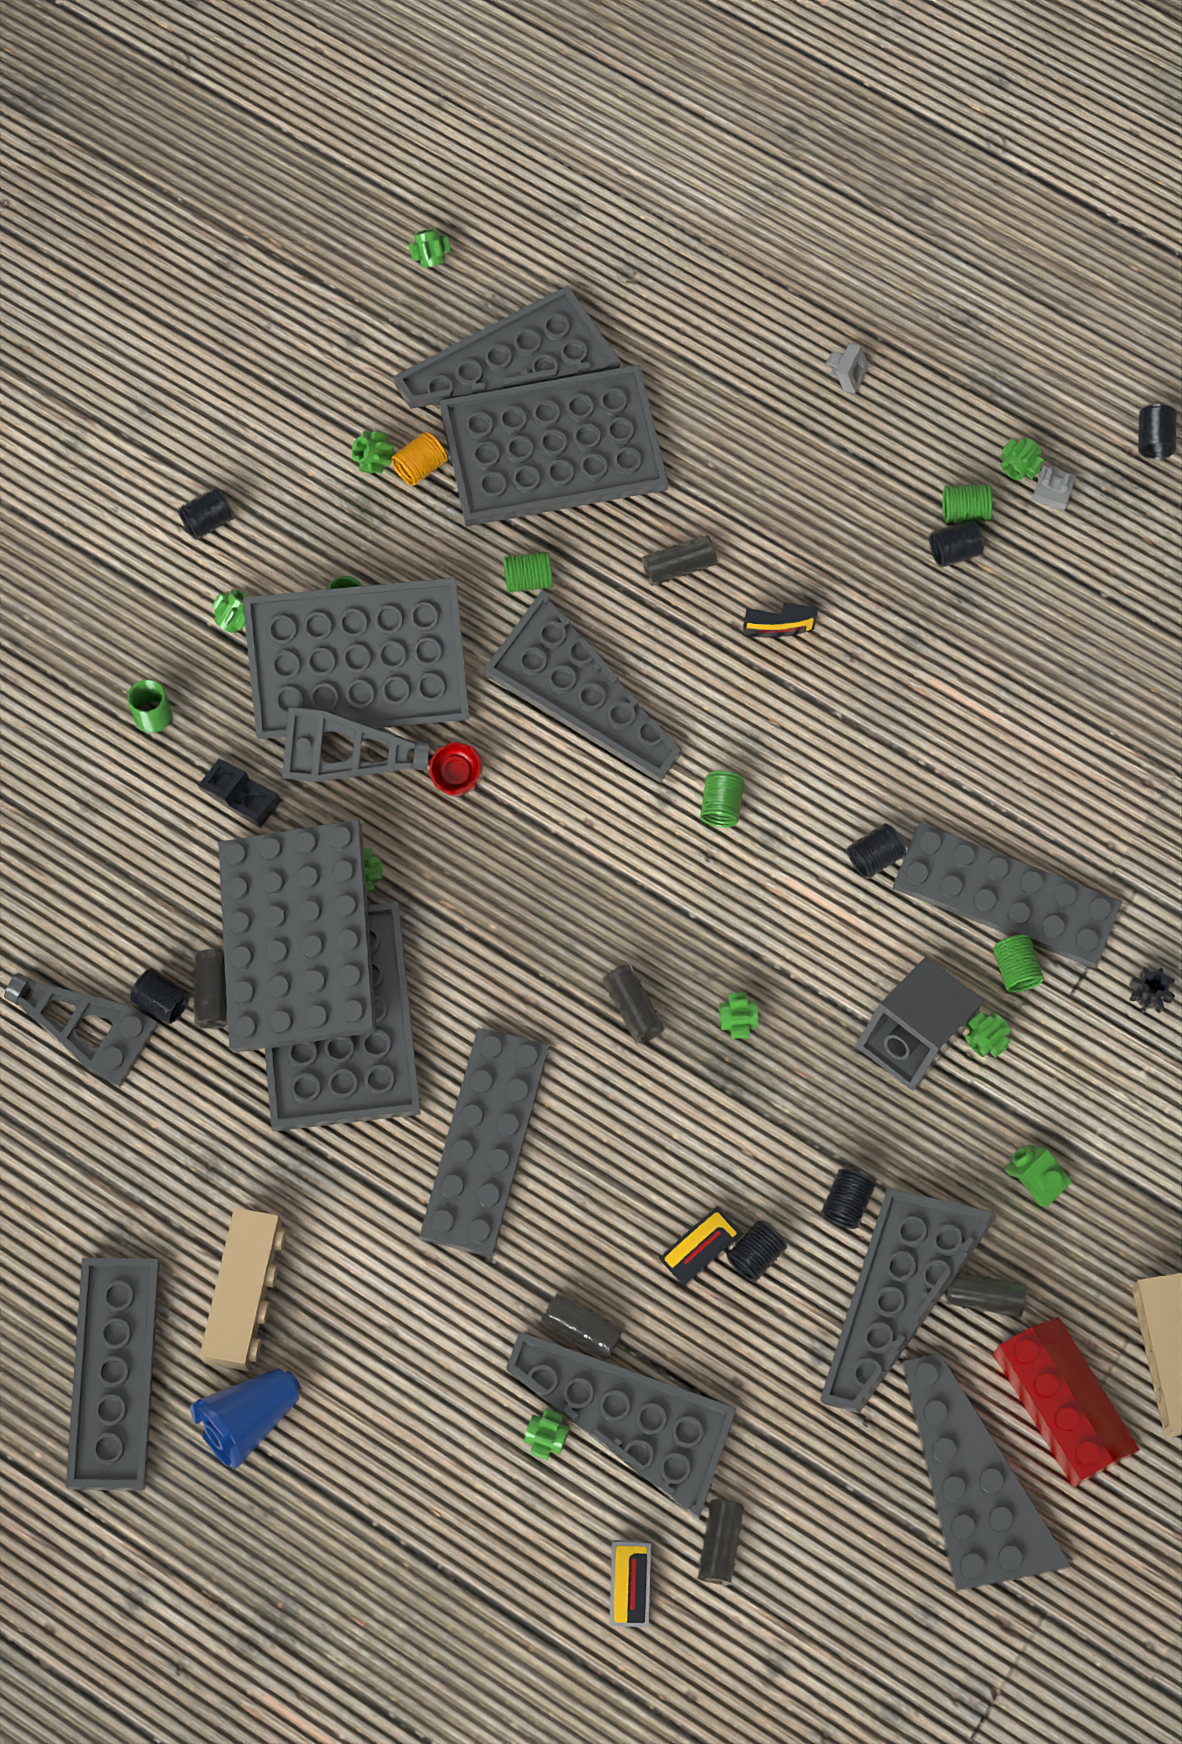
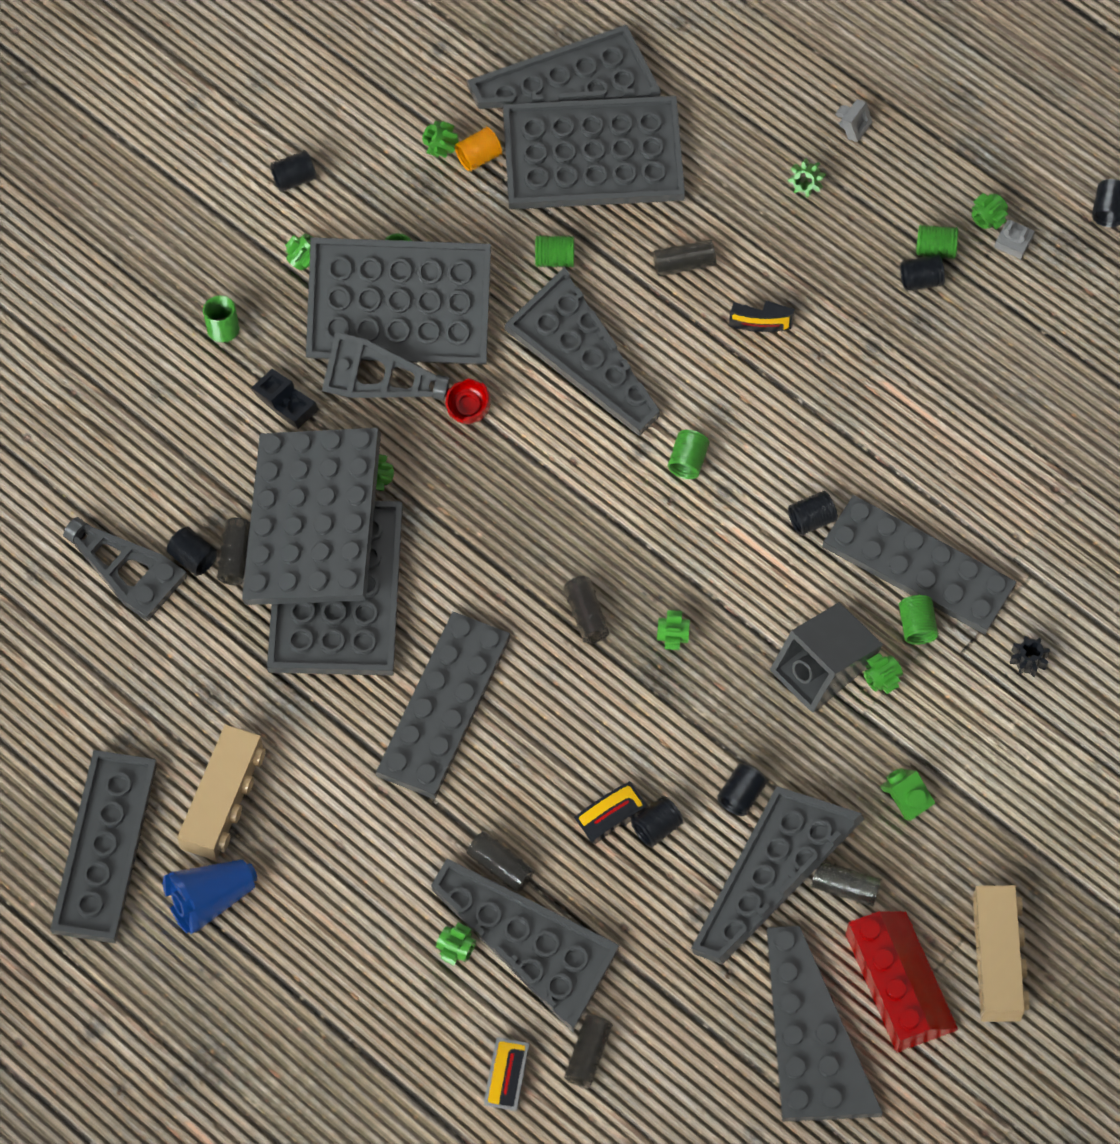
camera: 10 degrees right, 5 degrees down
none -> bright green gear [788,158,826,197]

